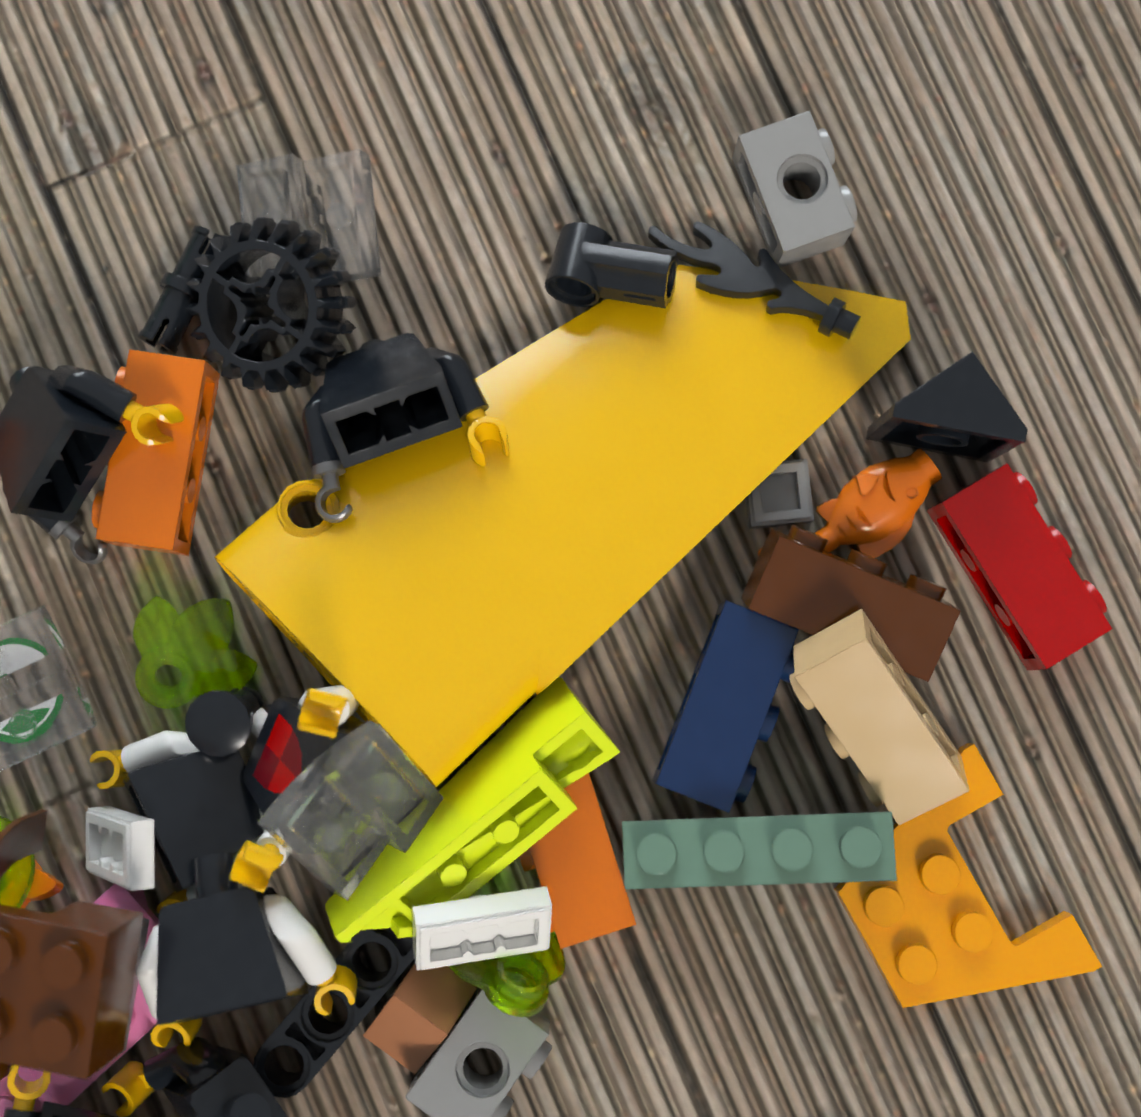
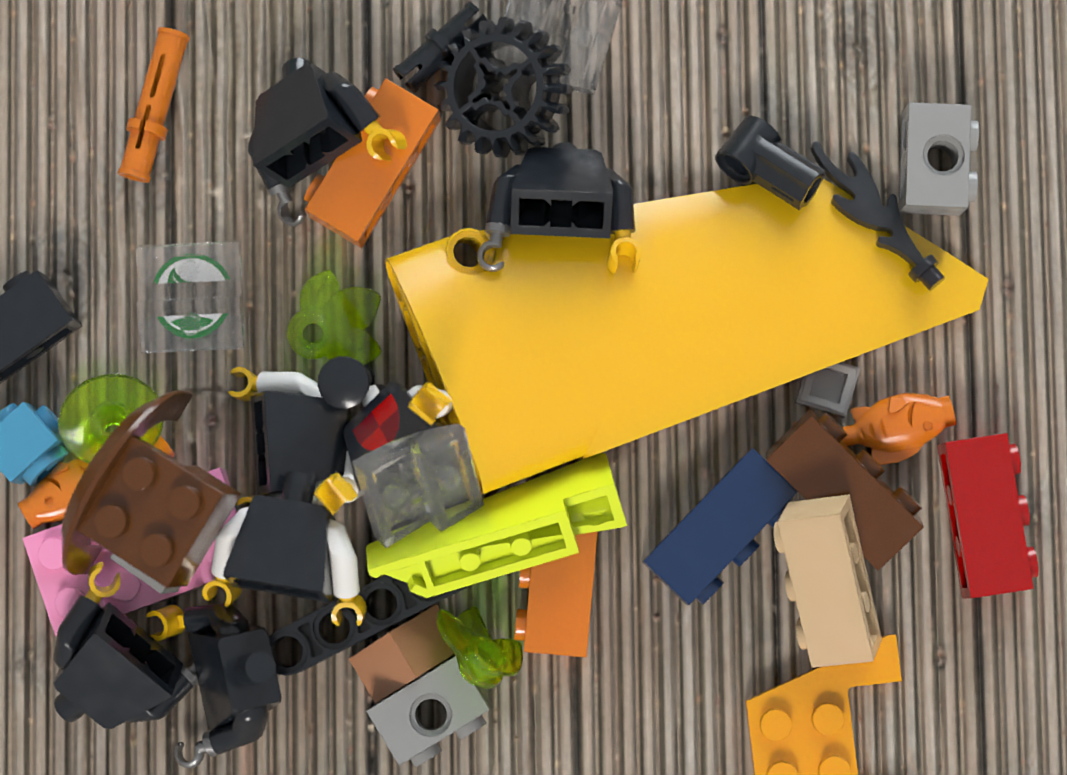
camera: 30 degrees right, 0 degrees up
white plate [85,806,155,891] -> none
white plate [412,886,552,970] -> none
sand green brick [622,812,897,890] -> none
black slope [866,351,1028,463] -> none

